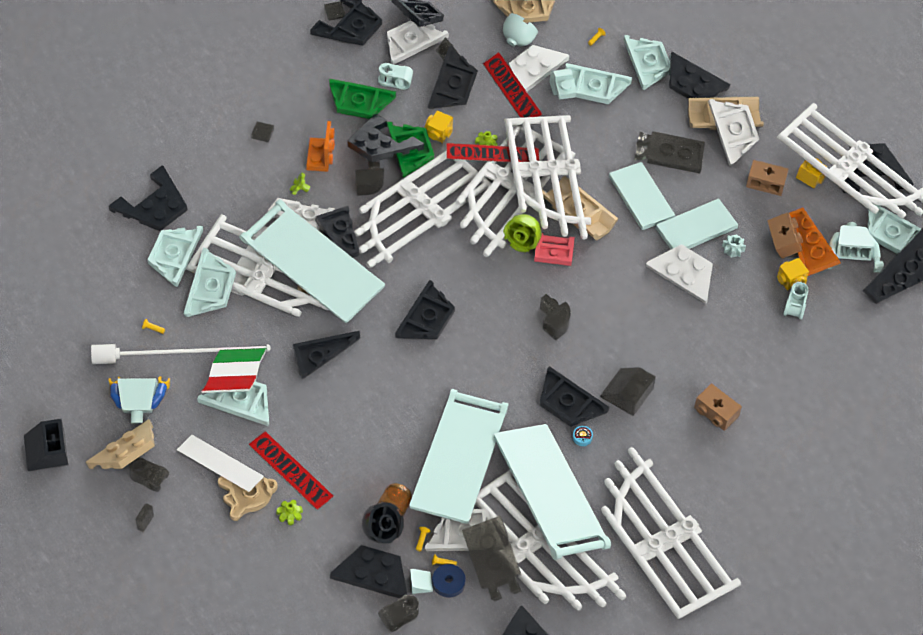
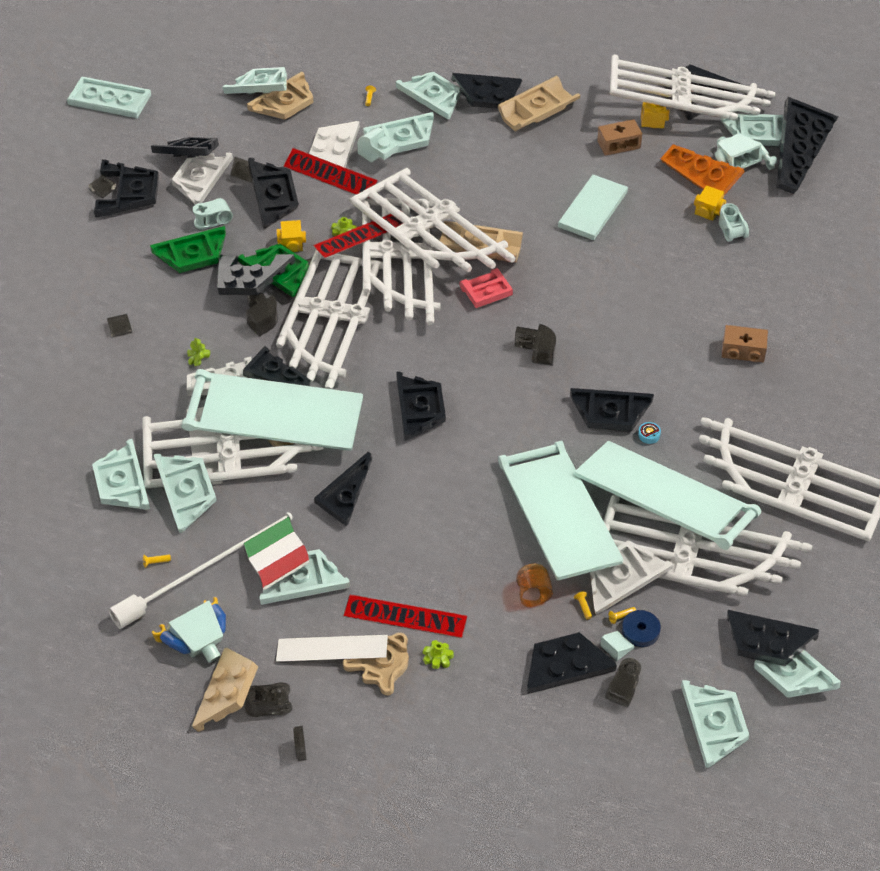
camera: 30 degrees left, 5 degrees down
black slope [24,418,68,471] -> none
black wing [109,165,188,231] -> none
orange bracket [306,121,335,172] -> none
black cylinder [362,502,404,544] -> none
clear smoke tile [462,516,522,602] -> none
light aqua cylinder [503,13,538,47] -> none
lime cylinder [503,214,542,252] -> none
clear smoke slope [600,367,656,416] -> none
light aqua tile [609,162,675,230] -> none
clear smoke tile [634,131,705,174] -> none
white wing [646,244,713,304] -> none
white wing [708,99,759,166] -> none
light aqua gear [722,234,746,258] -> none
medium nougat brick [767,212,803,259] -> none

